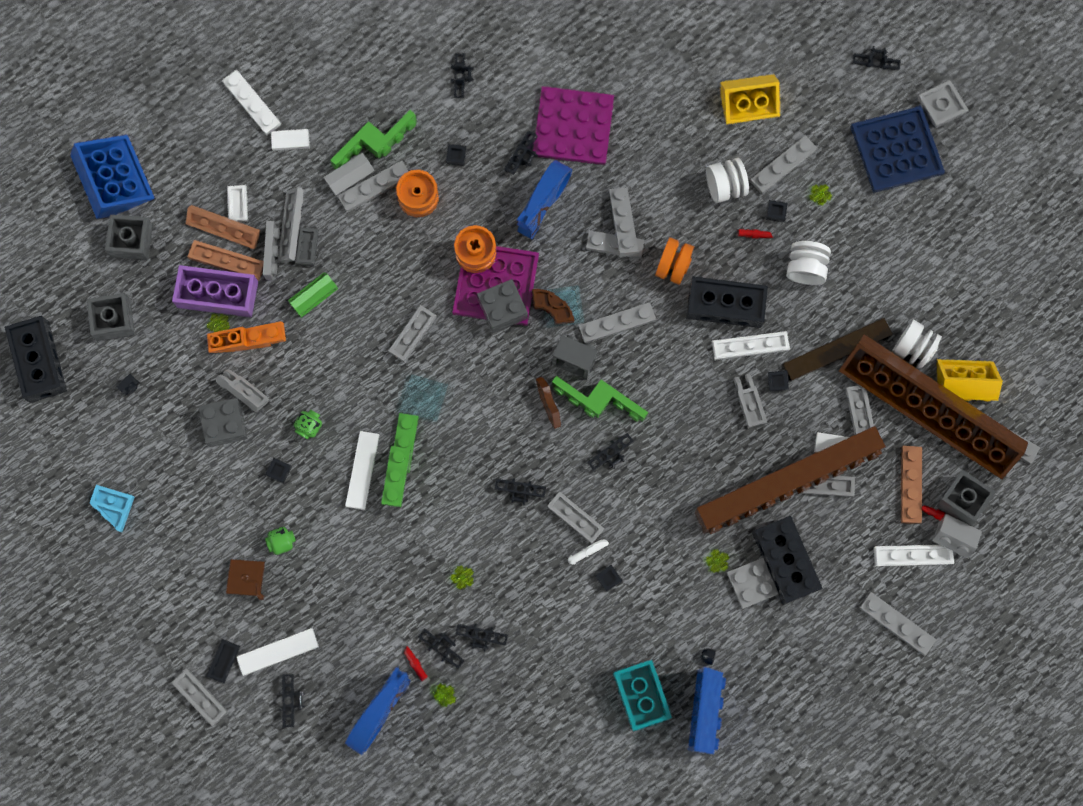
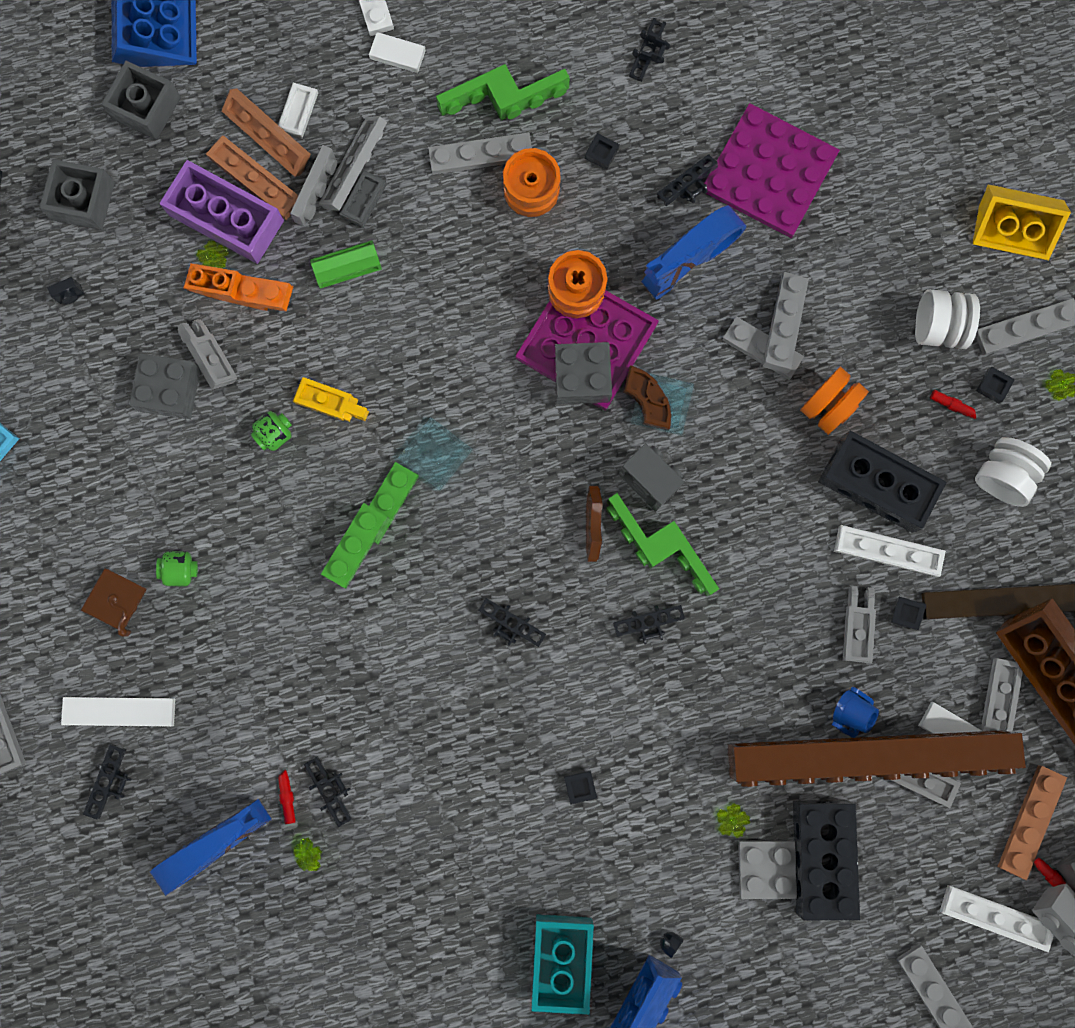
camera: 20 degrees right, 5 degrees up
black tile [206,639,241,684] -> none
black plate [265,457,292,484] -> none
light grey piece [323,153,374,196] -> none
white tile [345,431,380,510] -> none
light grey plate [389,305,437,363] -> none
clear neon green plant [450,565,474,590] -> none
black piece [455,623,508,652] -> none
light grey plate [547,491,605,544] -> none
white piece [568,539,609,564] -> none
light grey plate [579,302,656,344] -> none
none -> yellow hinge [293,377,369,422]
none -> blue piece [832,687,879,738]

